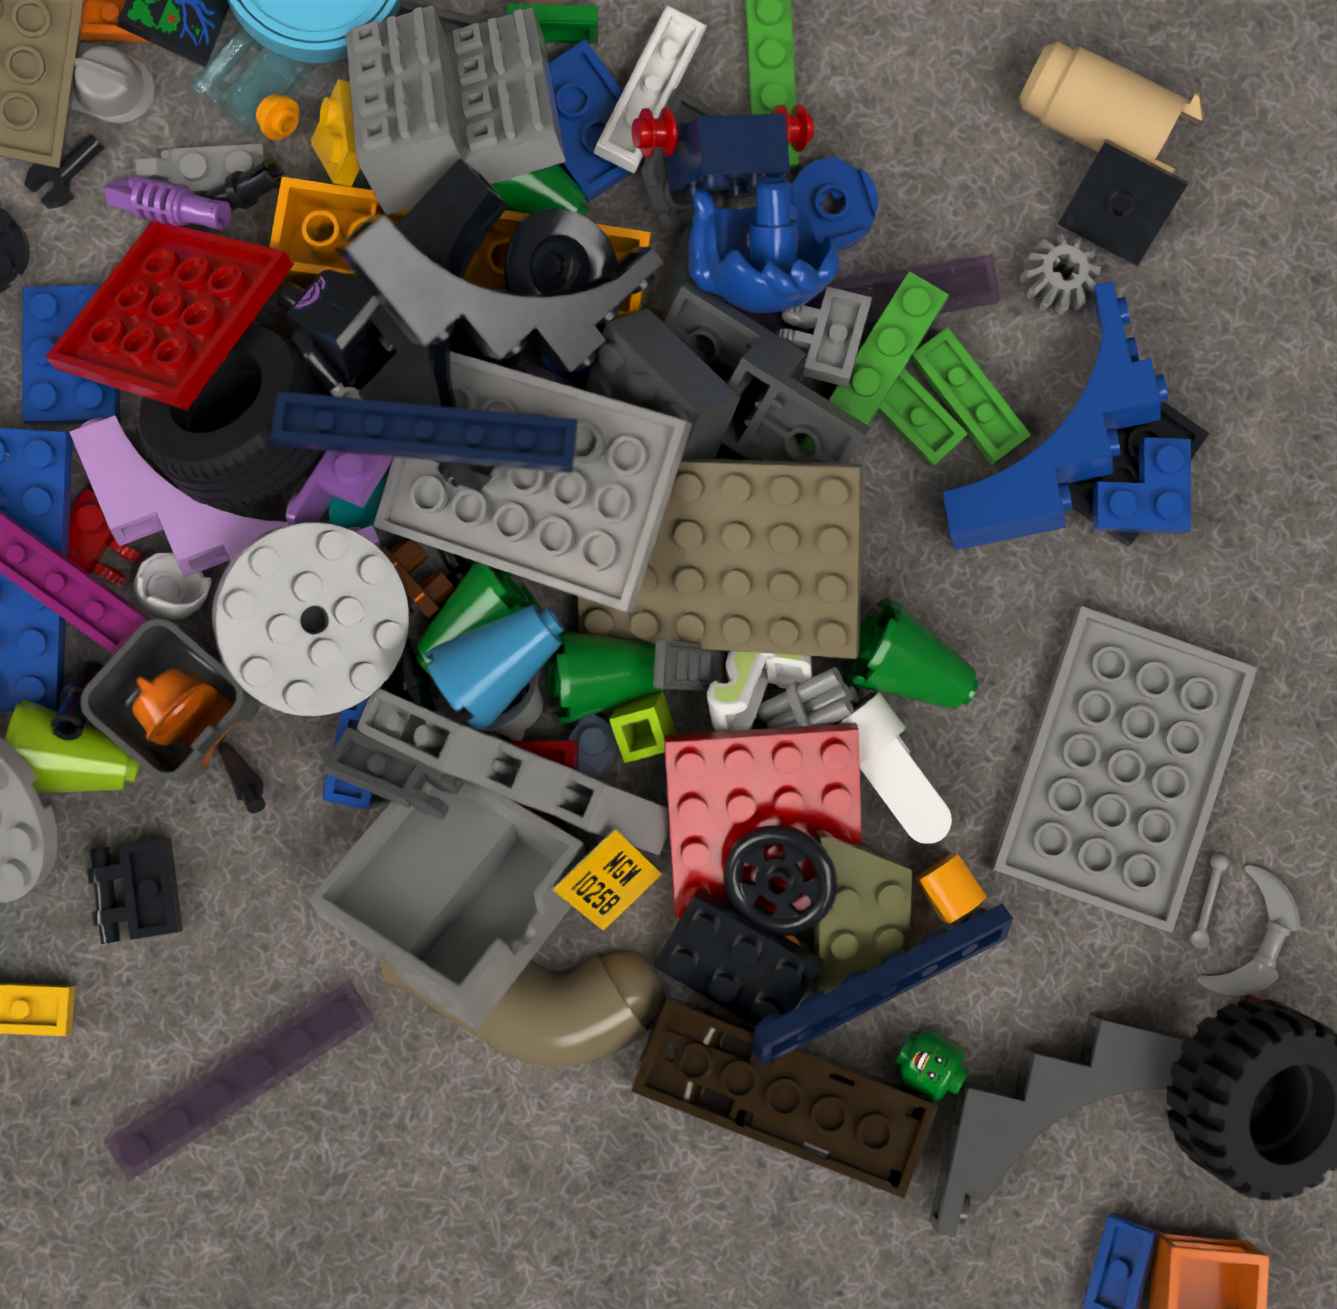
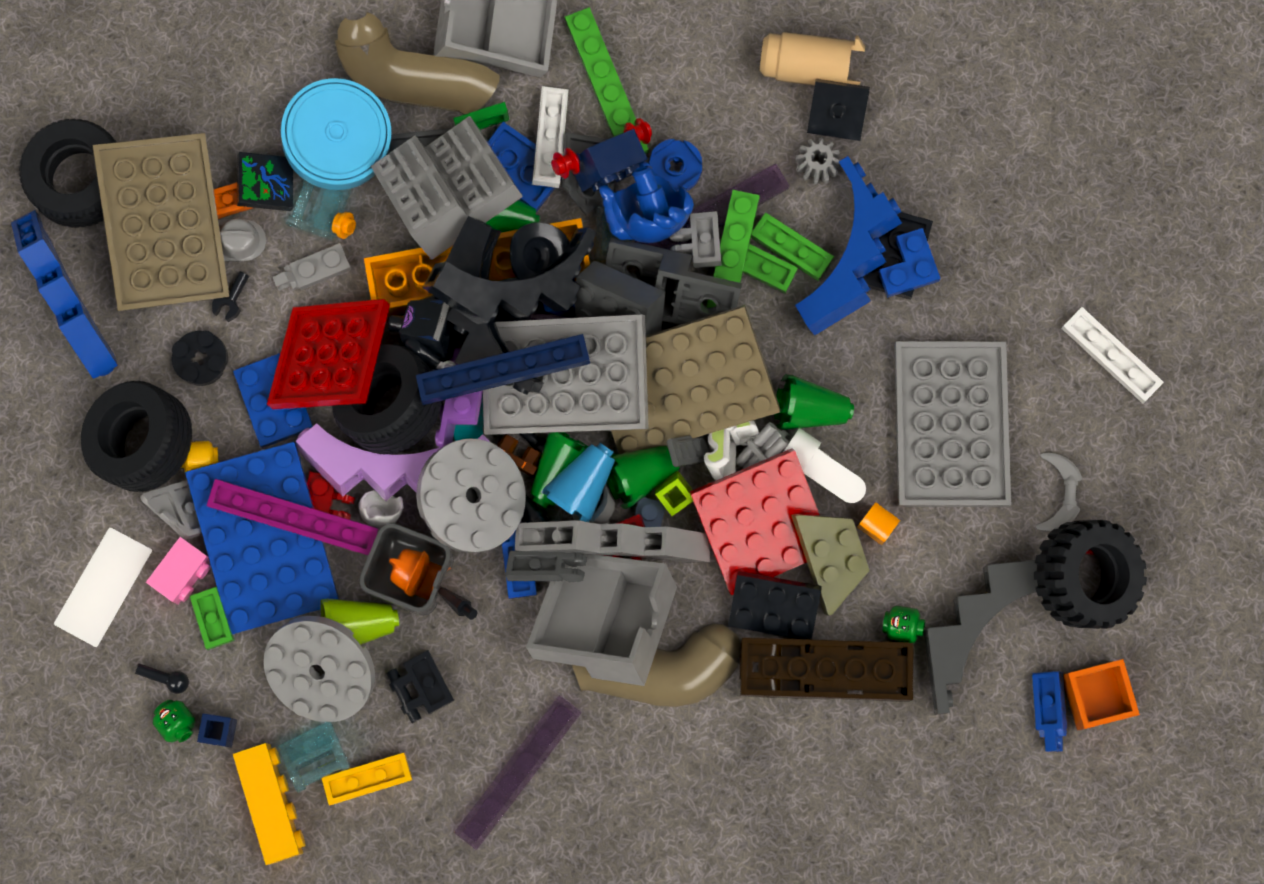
camera: 10 degrees left, 5 degrees down
black pin [50,661,104,741] -> none
medium lavender hinge [104,175,231,230] -> none
black pin [199,158,285,212] -> none
yellow wing [311,79,360,187] -> none
yellow sticker [553,830,662,931] -> none
black plate [723,825,837,934] -> none
dark blue plate [752,904,1013,1066] -> none
light grey hinge [1189,853,1229,949] -> none

